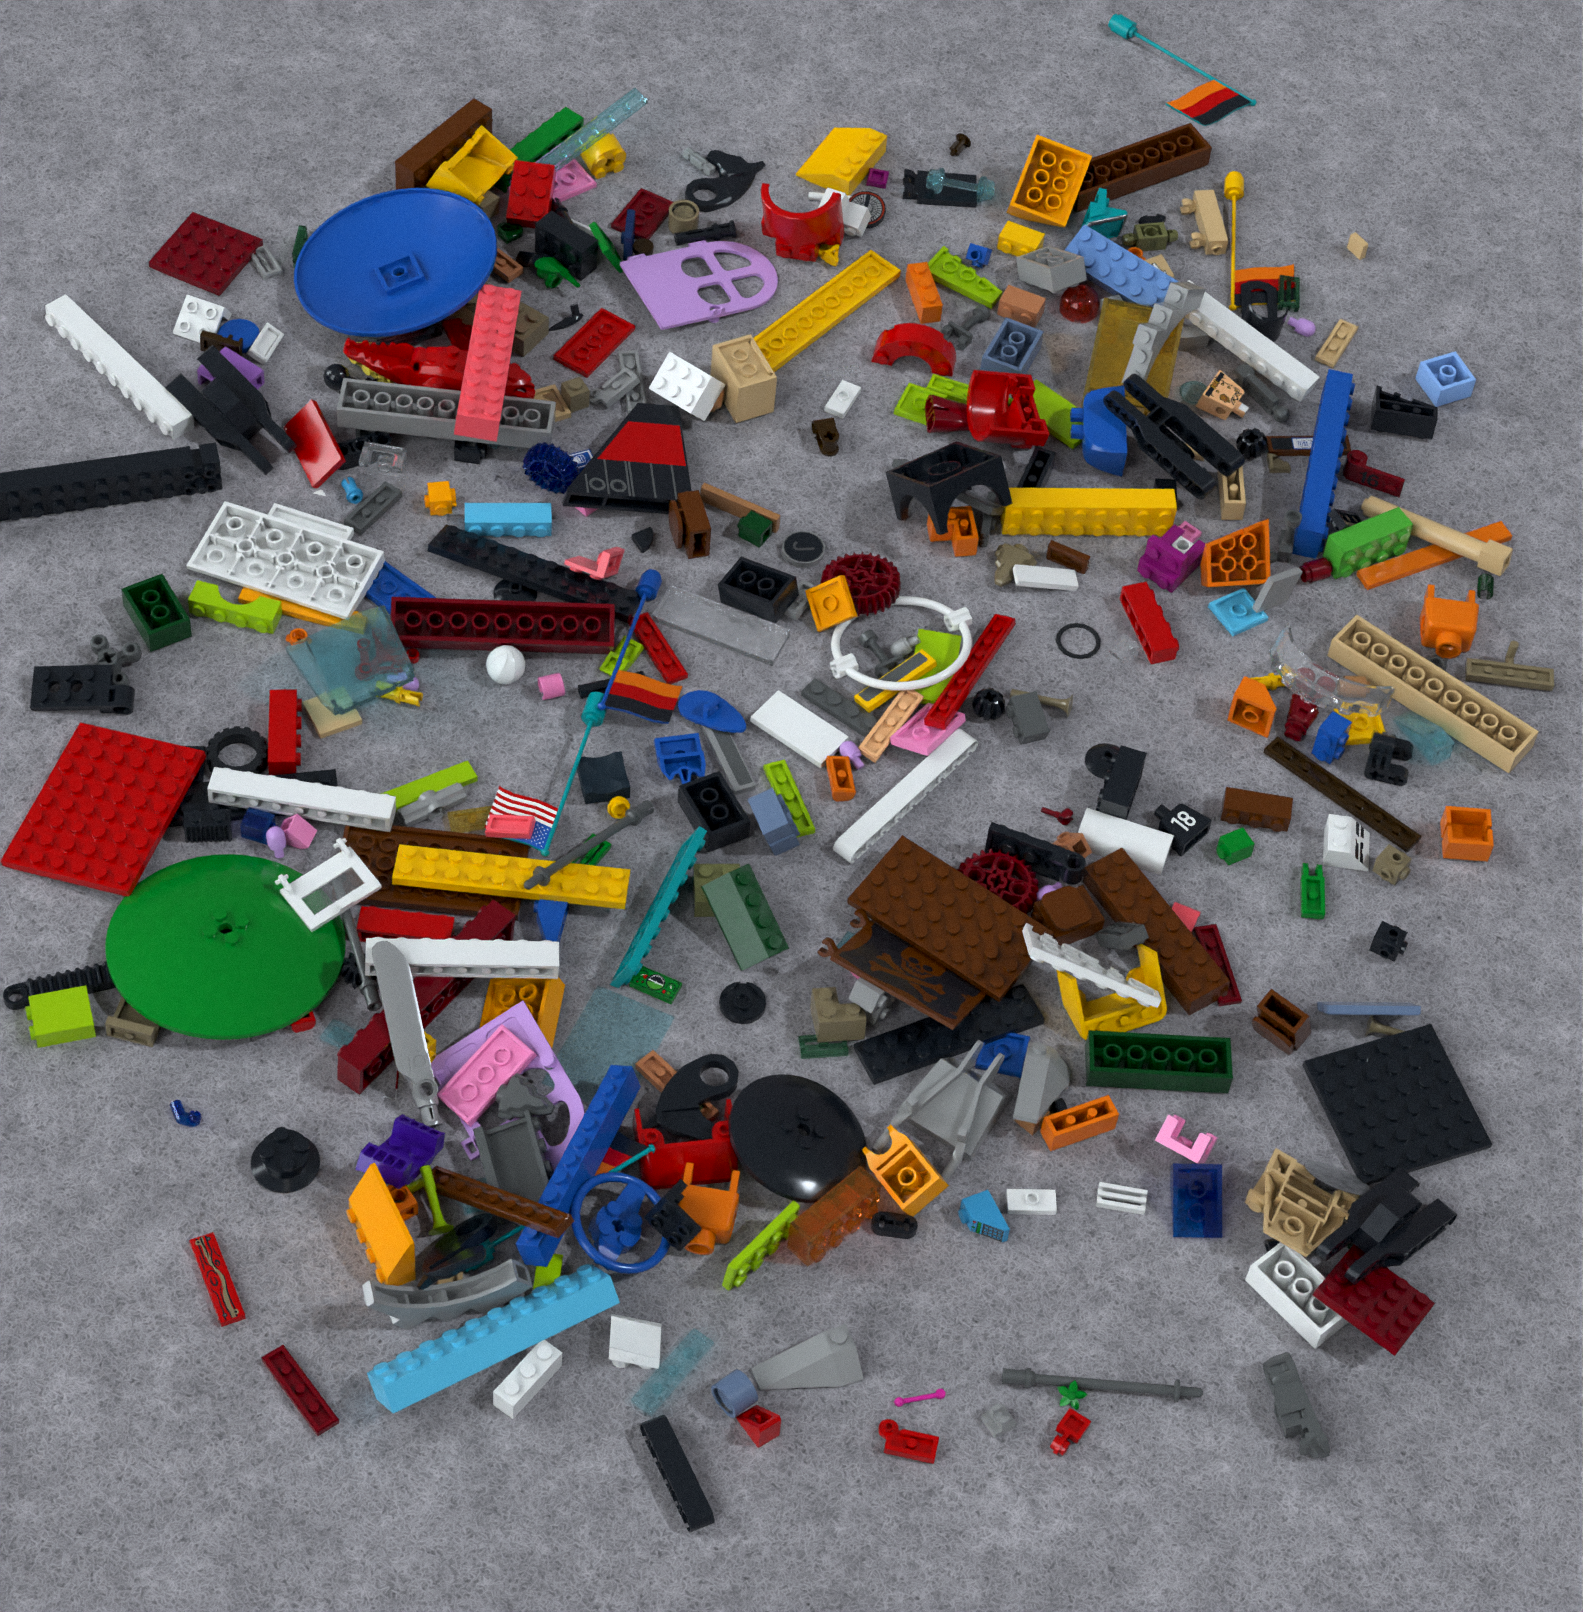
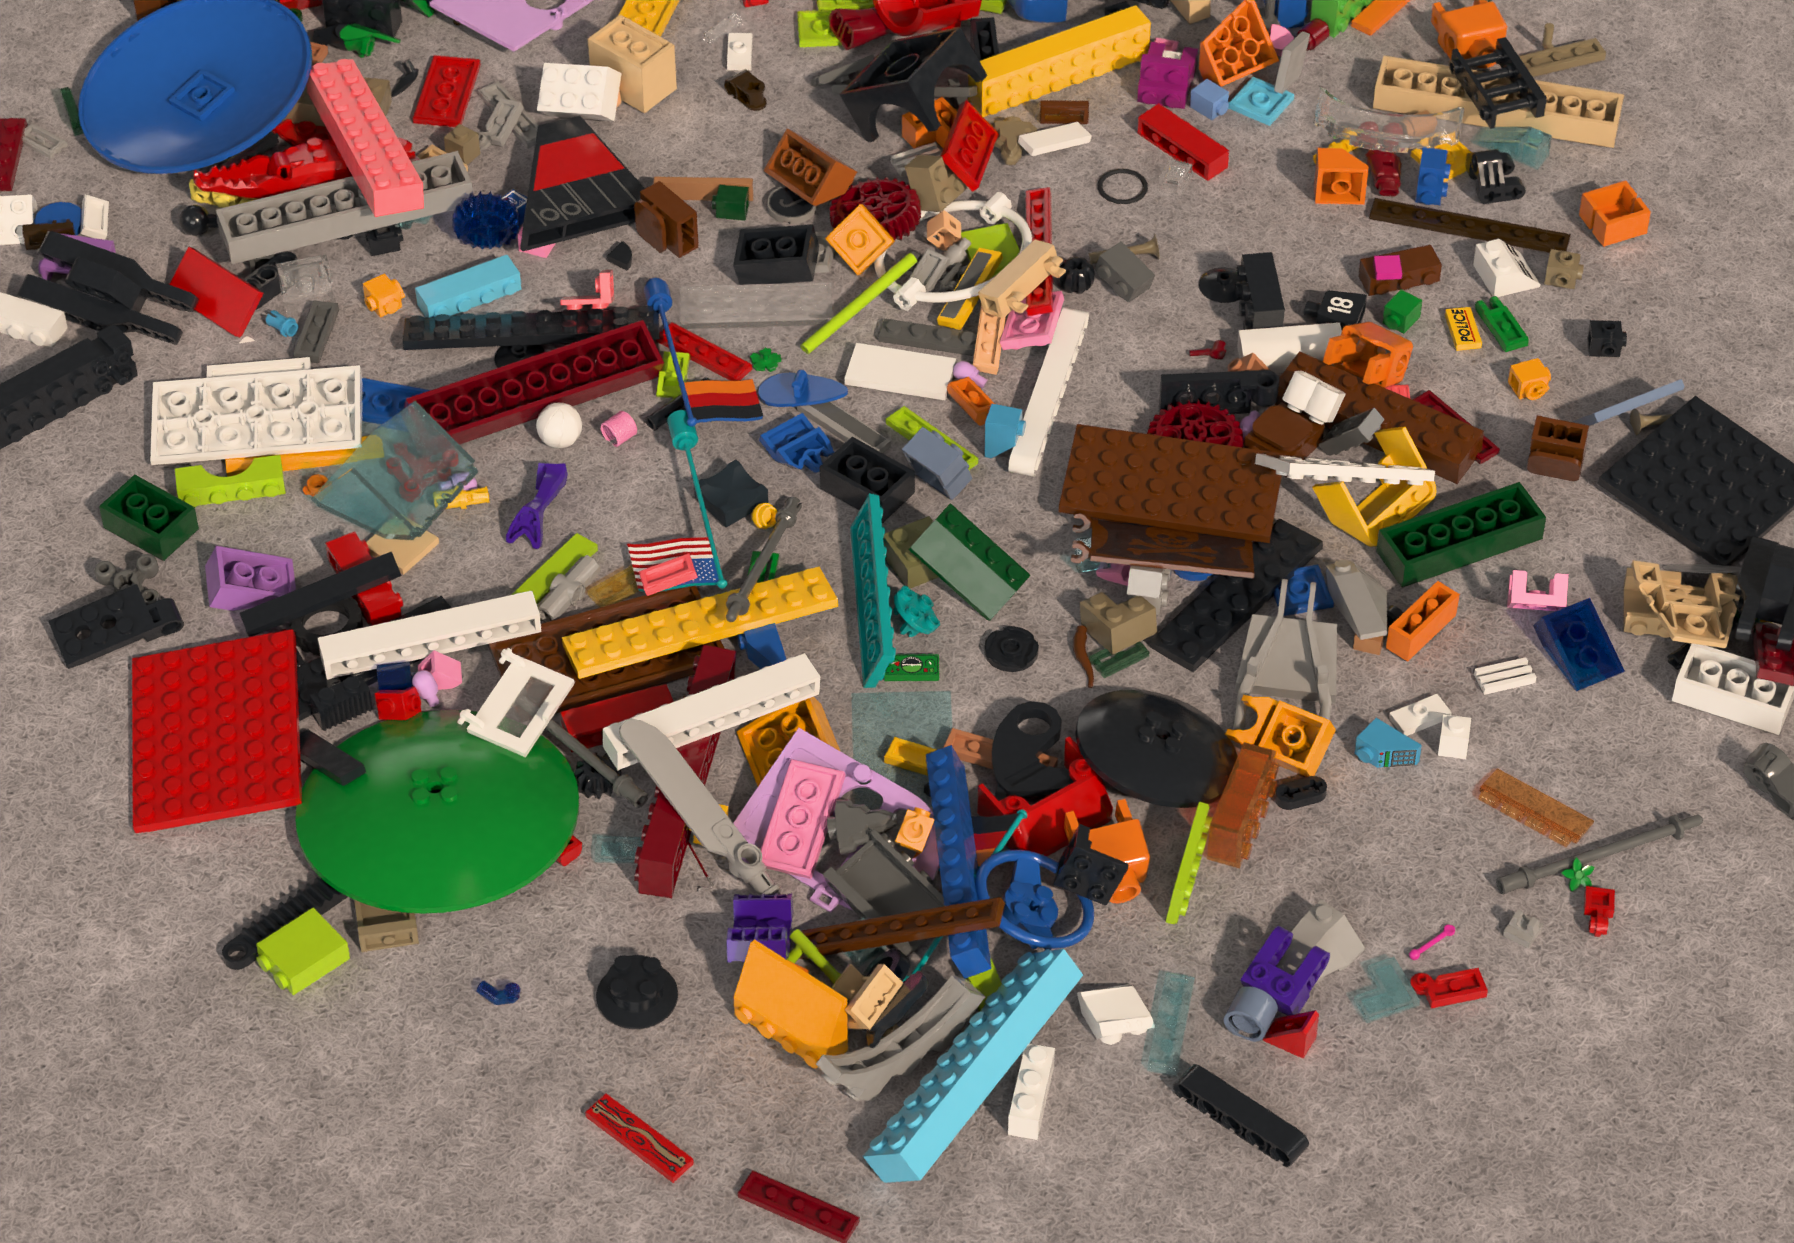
camera: 20 degrees left, 5 degrees down
none -> medium lavender slope [205,546,296,611]
none -> black tile [240,551,402,637]
none -> black tile [300,729,366,786]
none -> red bracket [375,686,421,720]
none -> dark purple animal [506,463,568,549]
none -> green plant [750,347,781,372]
none -> dark orange slope [764,128,857,206]
none -> lime piece [800,253,917,355]
none -> dark grey hinge [811,54,875,87]
none -> tan panel [831,964,904,1029]
none -> yellow tile [884,737,937,776]
none -> white tile [891,142,941,177]
none -> teal plate [893,586,940,637]
none -> light orange brick [895,807,934,853]
none -> dark tan brick [905,155,968,212]
none -> light grey tile [906,248,950,292]
none -> light nougat piece [927,210,961,250]
none -> red tile [940,100,998,192]
none -> tan brick [978,240,1066,318]
none -> dark azure slope [985,404,1026,458]
none -> reddish brown animal [1073,625,1094,688]
none -> medium blue brick [1190,79,1229,120]
none -> dark purple brick [1240,926,1330,1016]
none -> bright pink brick [1268,24,1294,57]
none -> white brick [1282,371,1345,425]
none -> orange piece [1323,322,1413,388]
none -> clear light blue tile [1354,957,1420,1024]
none -> dark pink tile [1373,255,1402,280]
none -> white brick [1438,714,1471,759]
none -> yellow tile [1445,307,1482,351]
none -> black fence [1449,37,1547,129]
none -> clear orange windscreen [1479,768,1594,847]
none -> light orange brick [1508,358,1551,400]

